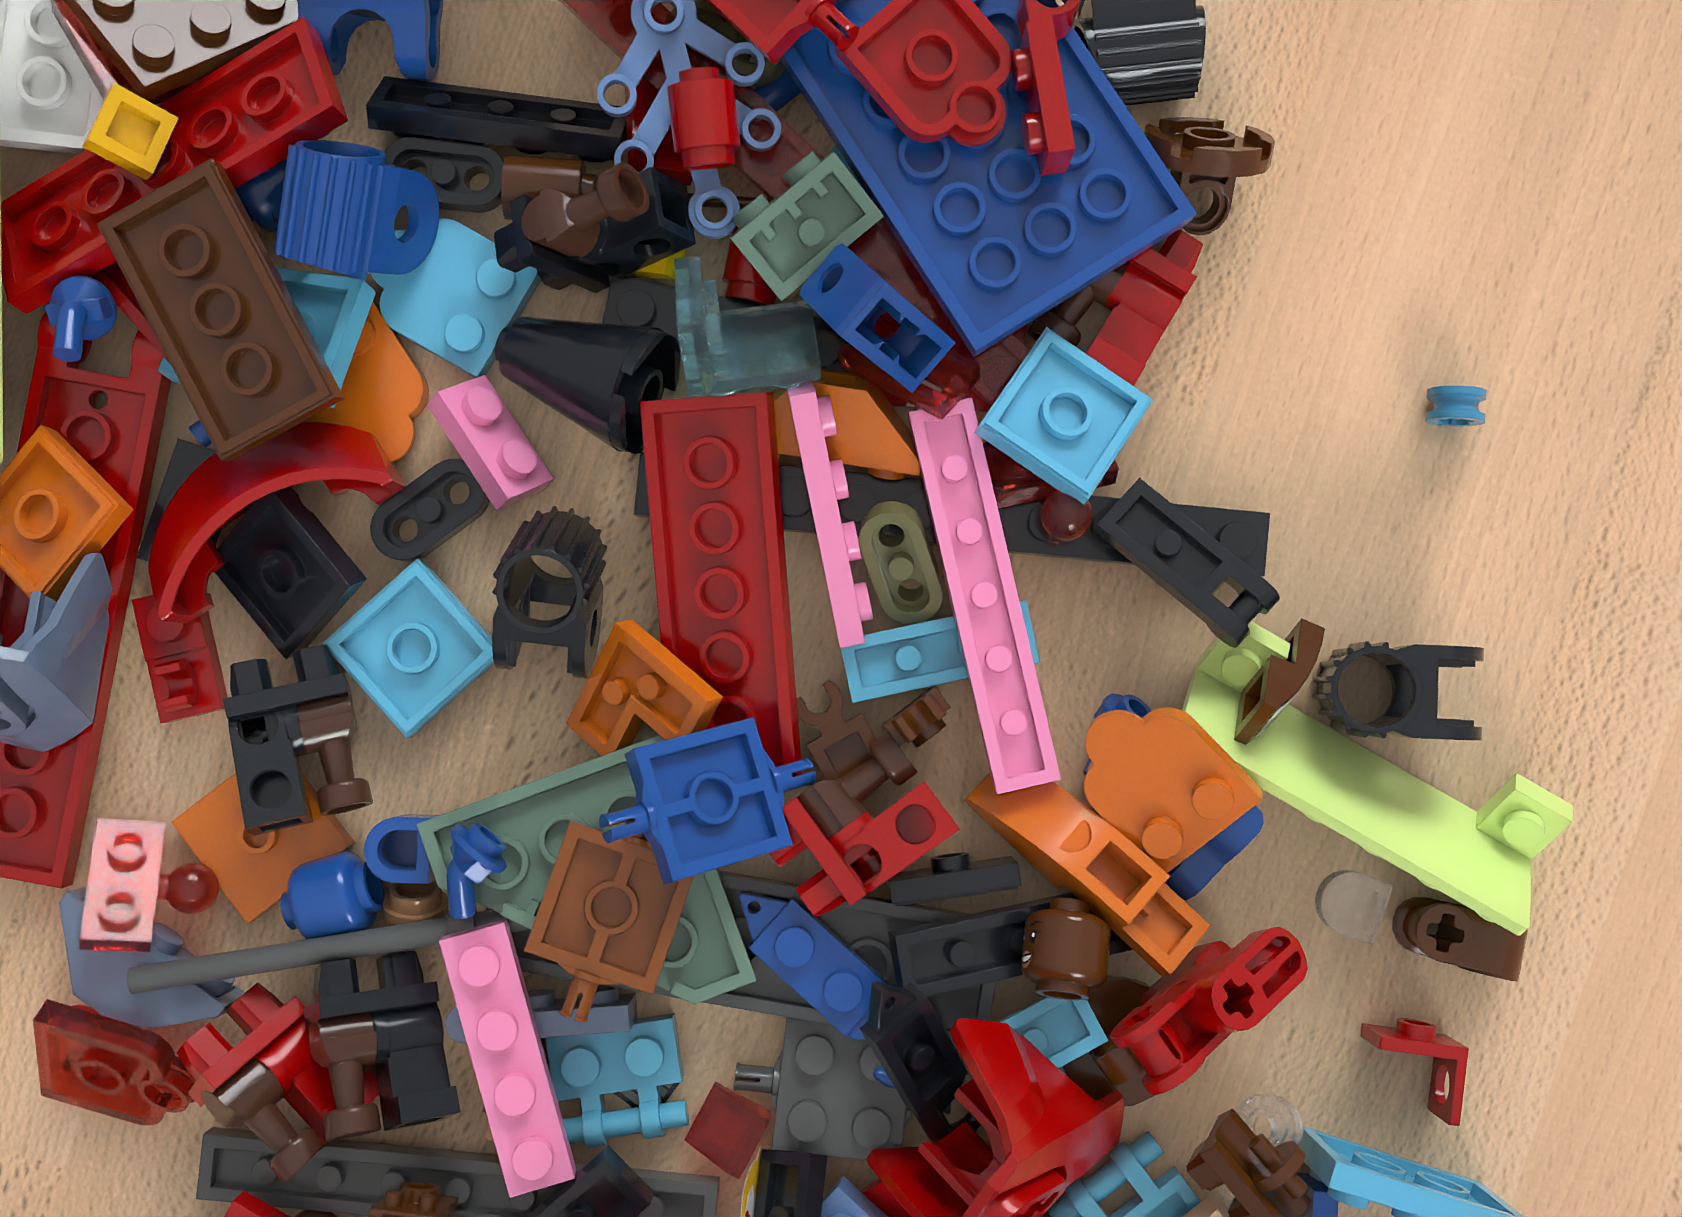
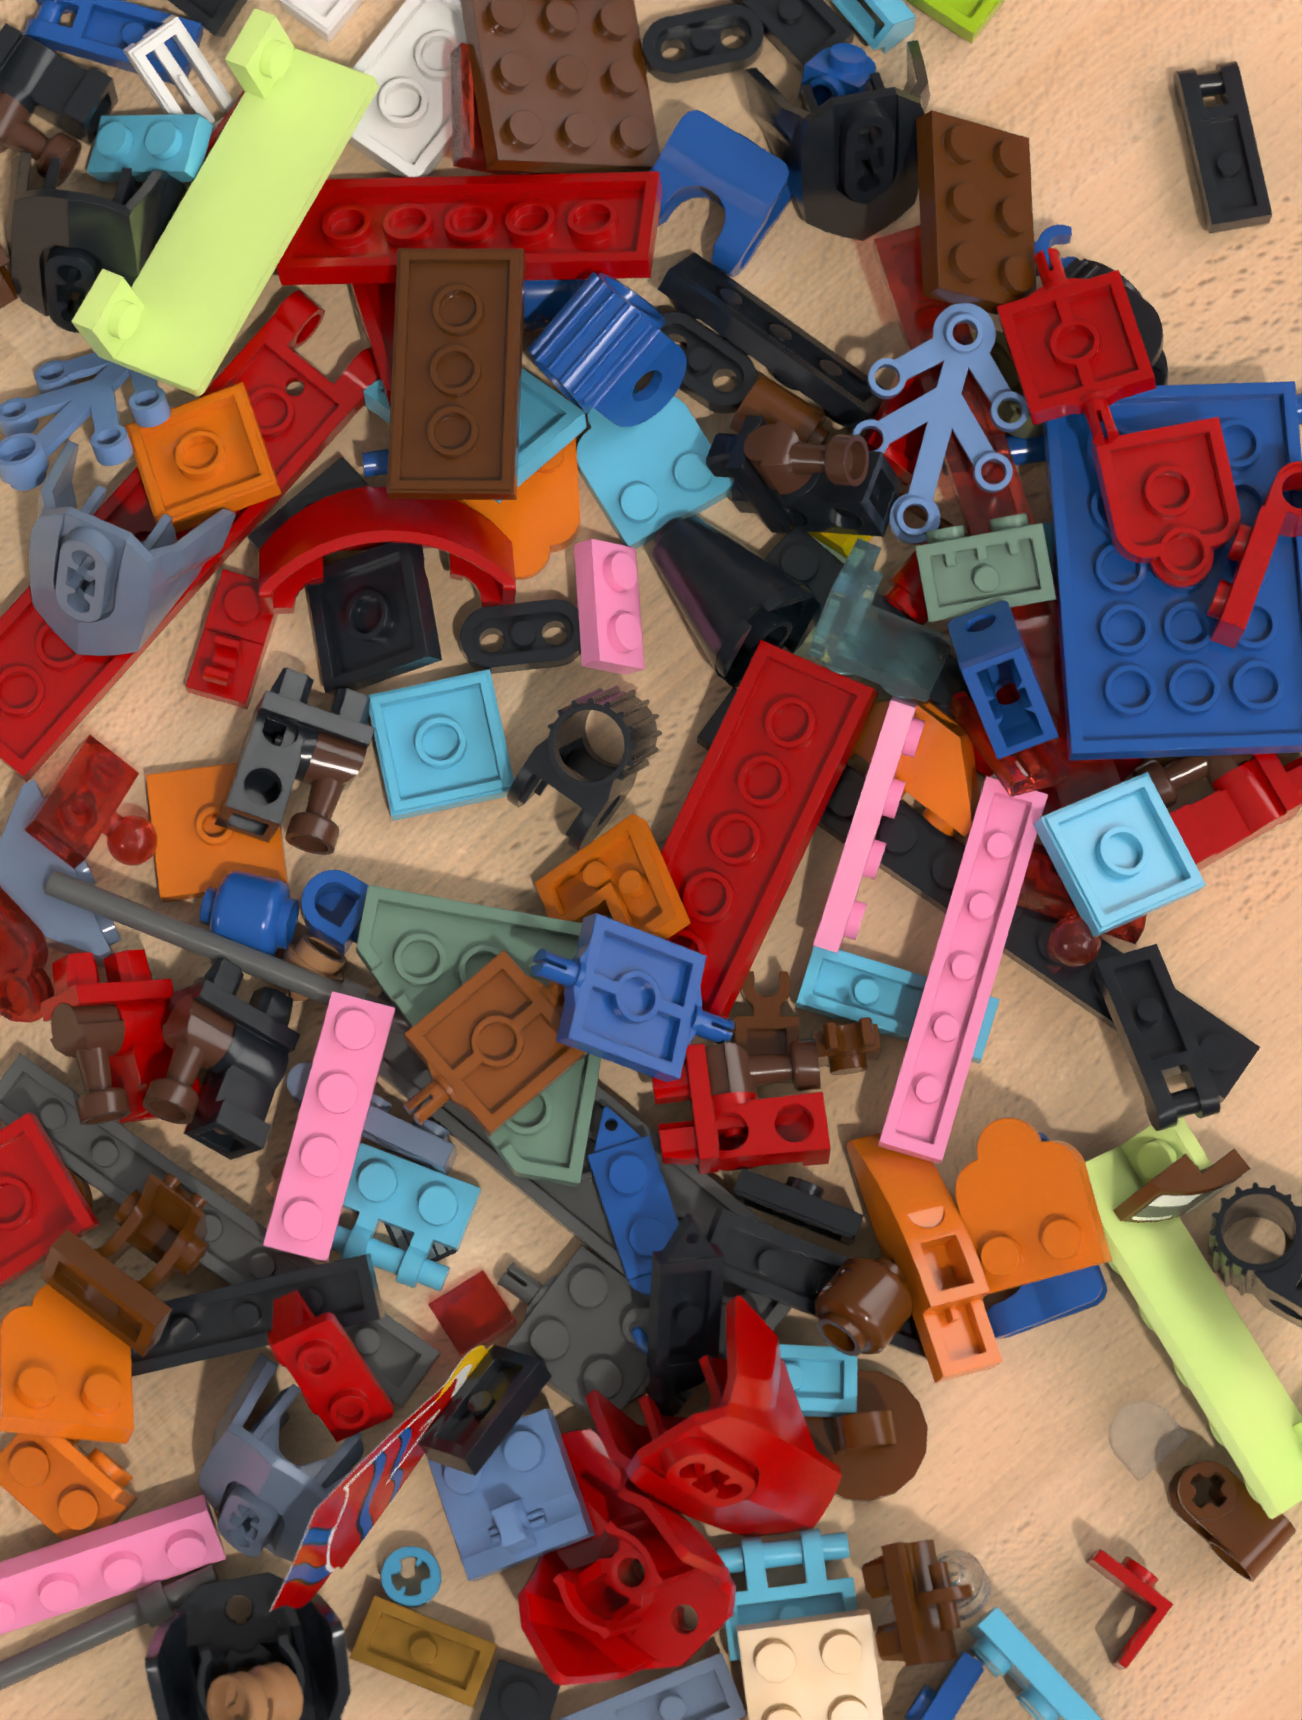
camera: 30 degrees right, 10 degrees down
blue plate [45,275,118,362] -> none
yellow plate [82,83,178,180] -> none
blue plate [446,822,507,919] -> none
red brick [667,67,740,171] -> none
olive plate [859,501,943,624] -> none
red piece [1110,927,1308,1096] -> none

